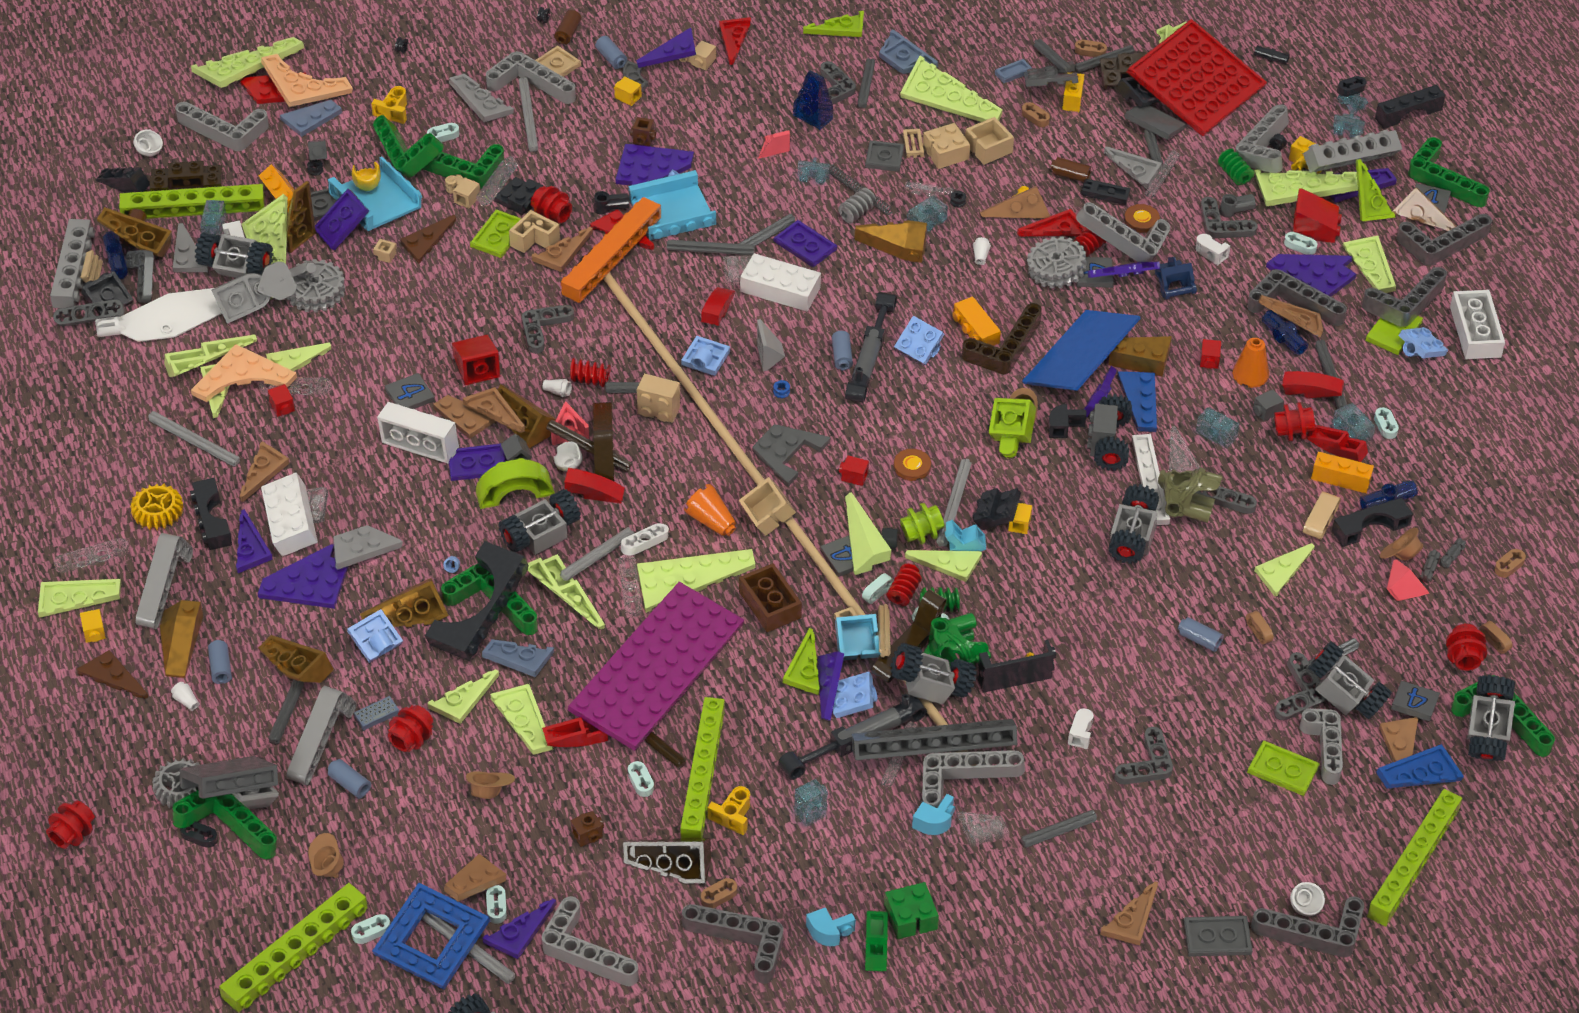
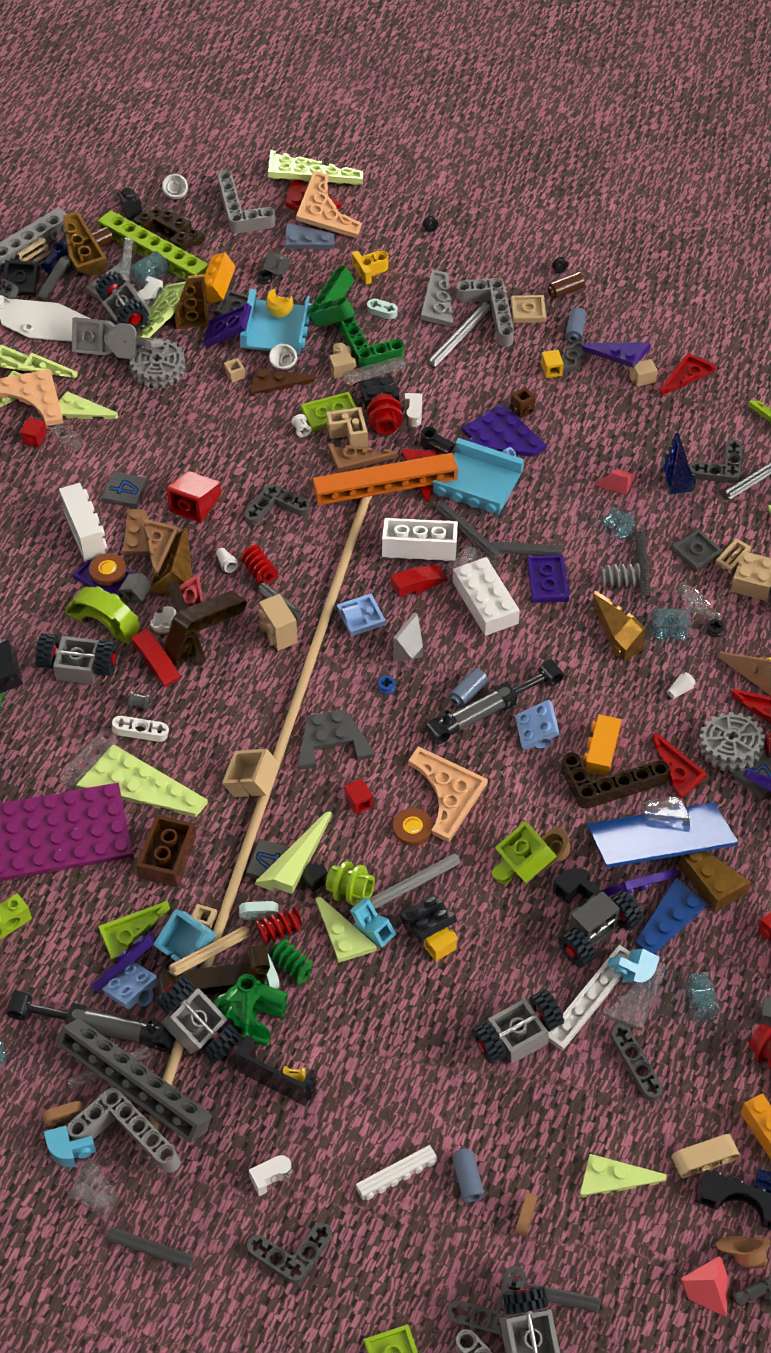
camera: 45 degrees right, 5 degrees up
yellowish green wedge [528,554,605,629] -> none
light grey axle [560,527,634,581] -> none
orange cone [684,484,736,536] -> none
olive helmet [1158,467,1223,523] -> none
none -> medium nougat beam [42,1101,84,1128]
none -> dark orange tile [89,553,127,586]
none -> clear beam [120,238,133,282]
none -> dark grey bush [128,691,152,712]
none -> white piece [269,344,297,370]
none -> white bush [291,414,312,437]
none -> white piece [356,1145,437,1200]
none -> white brick [382,518,458,561]
none -> white leg [405,393,422,427]
none -> light nougat plate [409,746,488,842]
none -> brick [607,949,659,983]
none -> clear wing [641,797,690,825]
none -> red wing [651,732,707,800]

